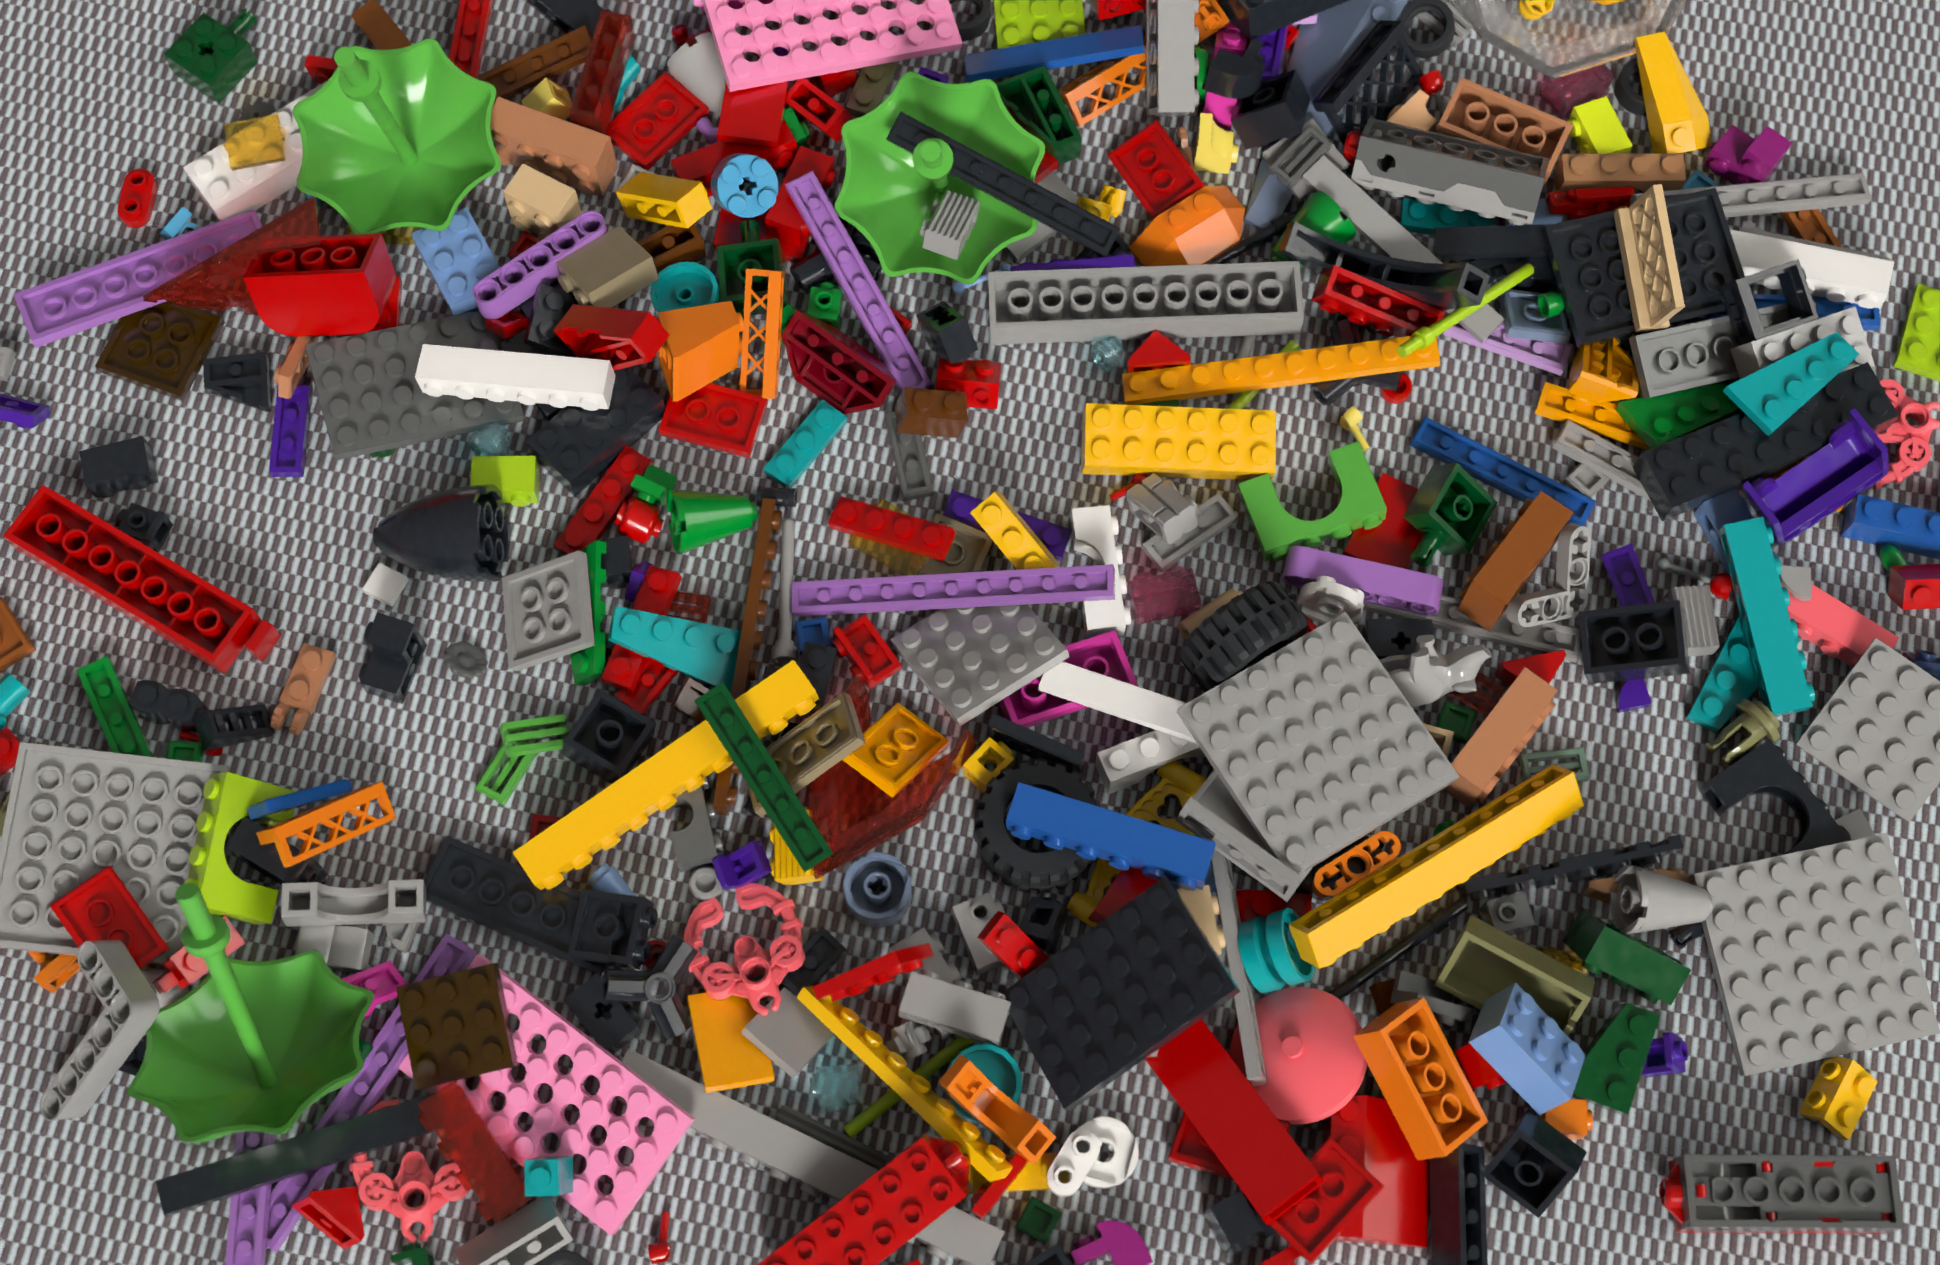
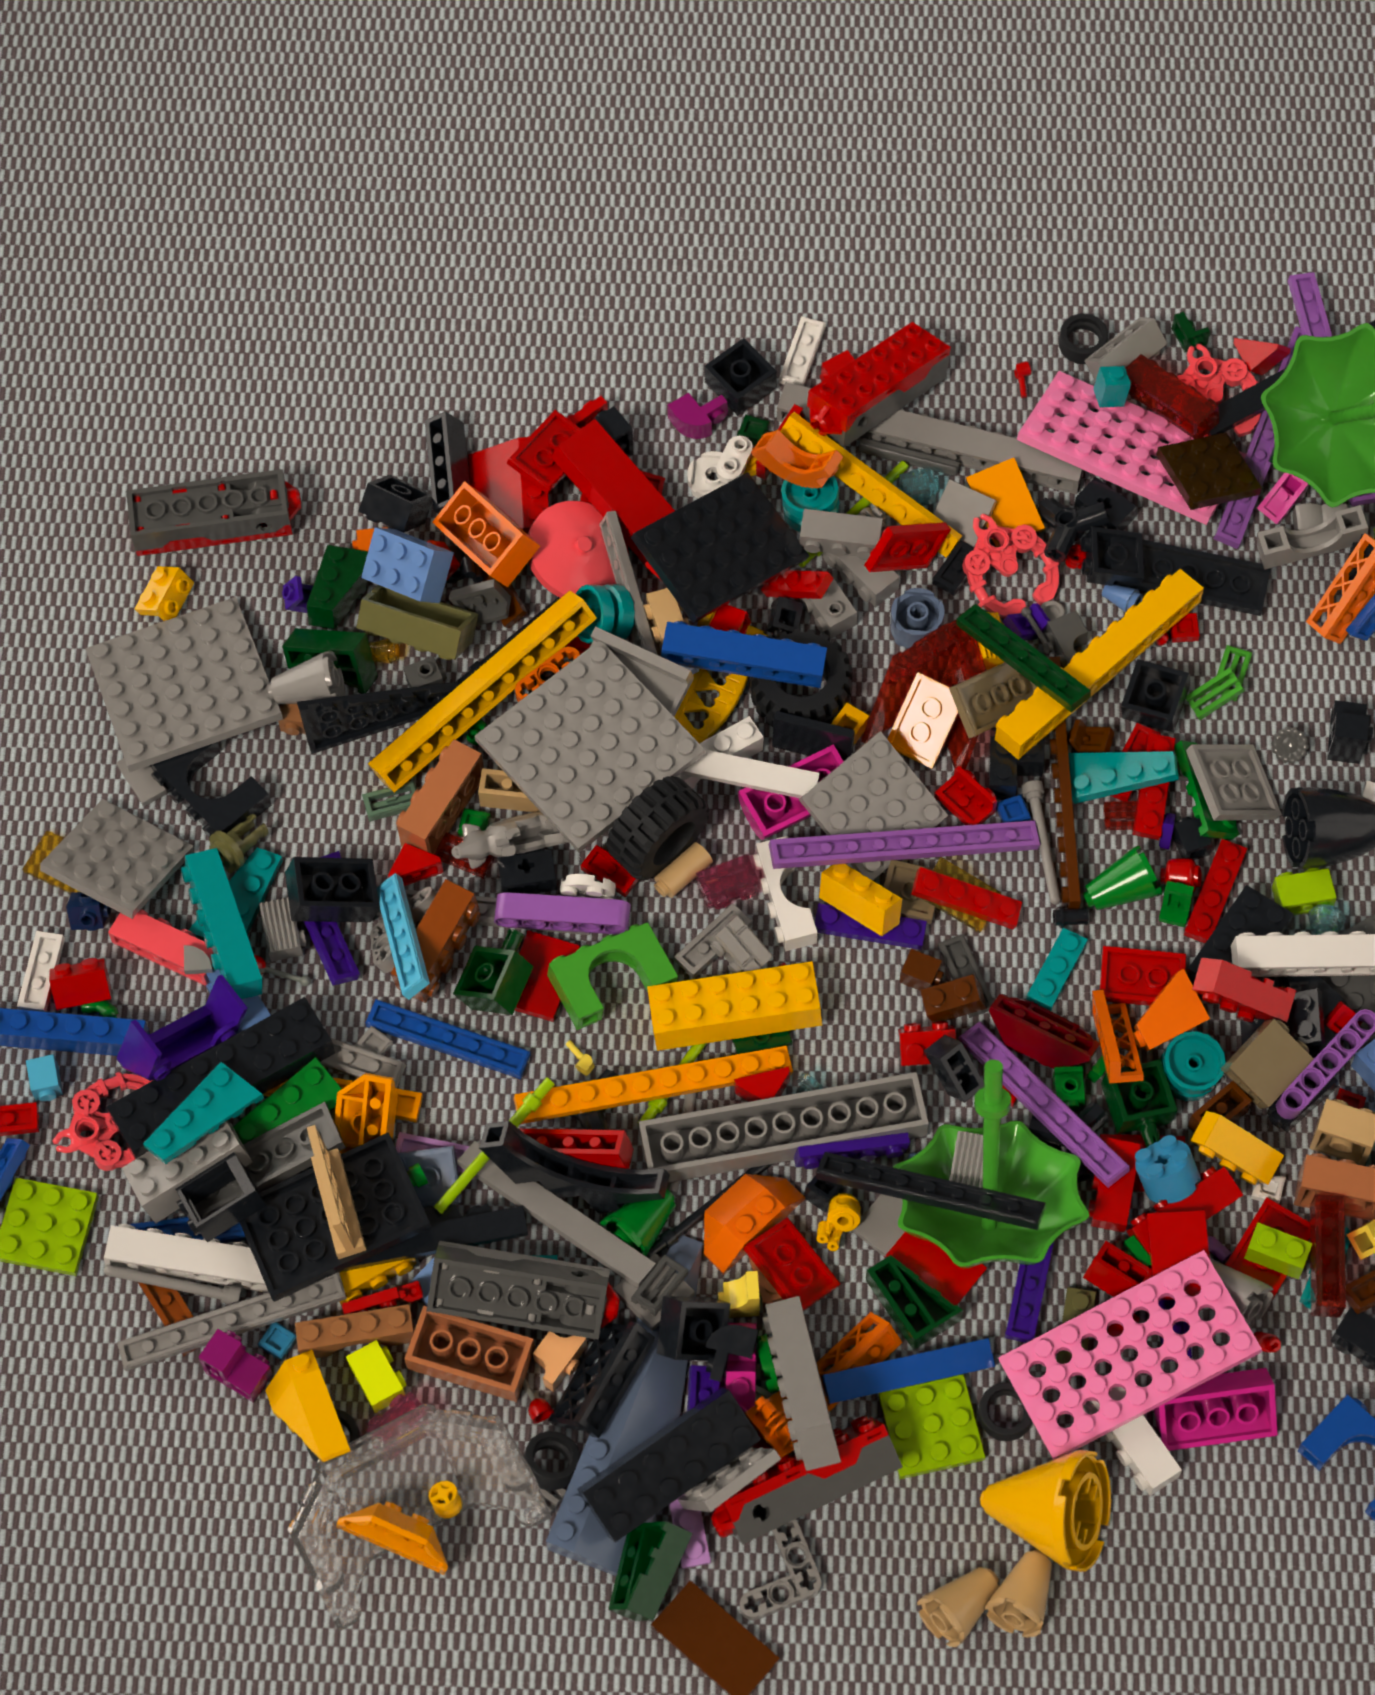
camera: 175 degrees right, 5 degrees down
none -> medium azure tile [377,873,430,1000]
none -> reddish brown brick [900,949,944,991]
none -> dark grey hinge [1021,607,1054,653]
none -> lime brick [1244,1223,1313,1280]

